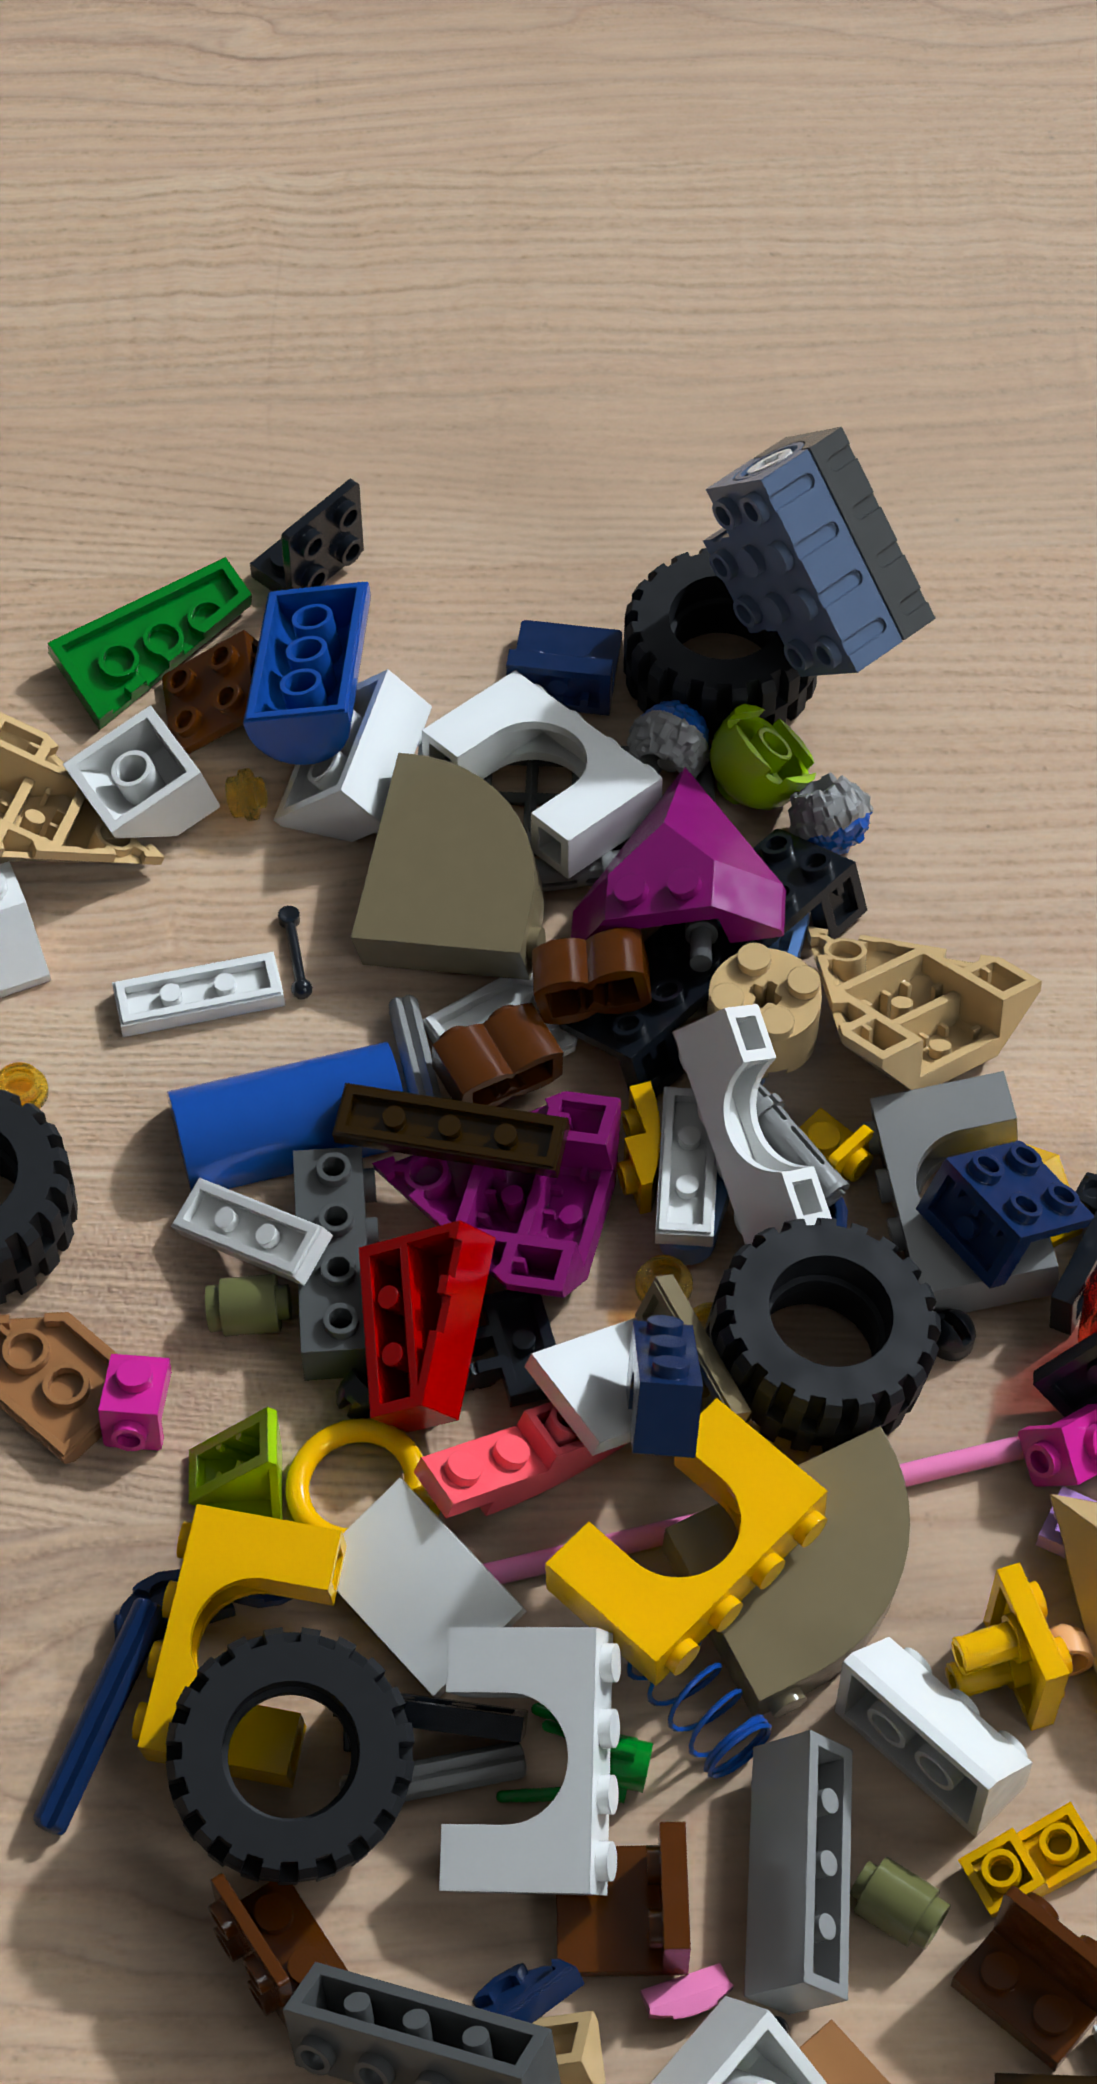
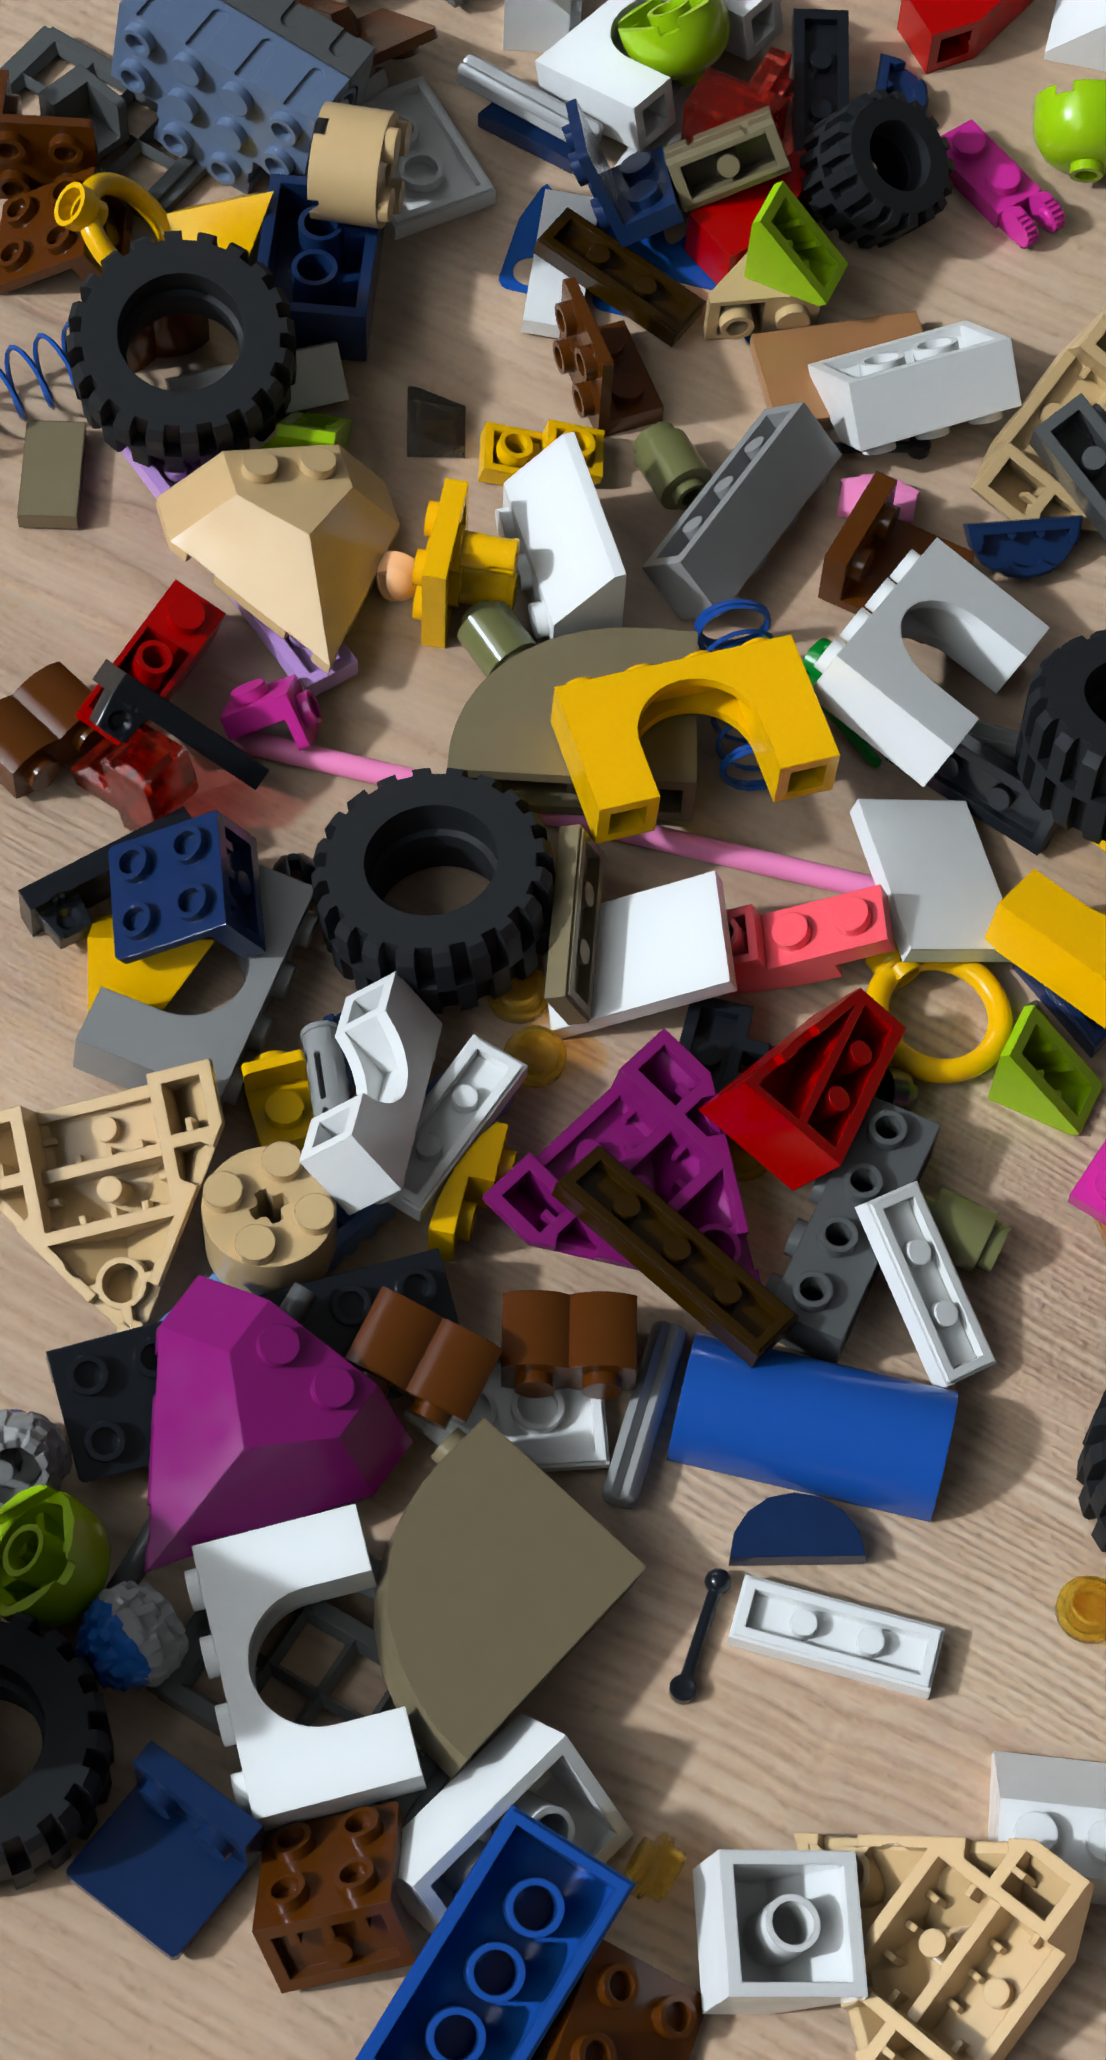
camera: 155 degrees left, 5 degrees up
dark blue arch [626,1315,703,1458] -> none
none -> reddish brown bracket [252,1801,420,1993]
none -> olive brick [457,600,537,677]
none -> dark blue tile [728,1492,866,1566]

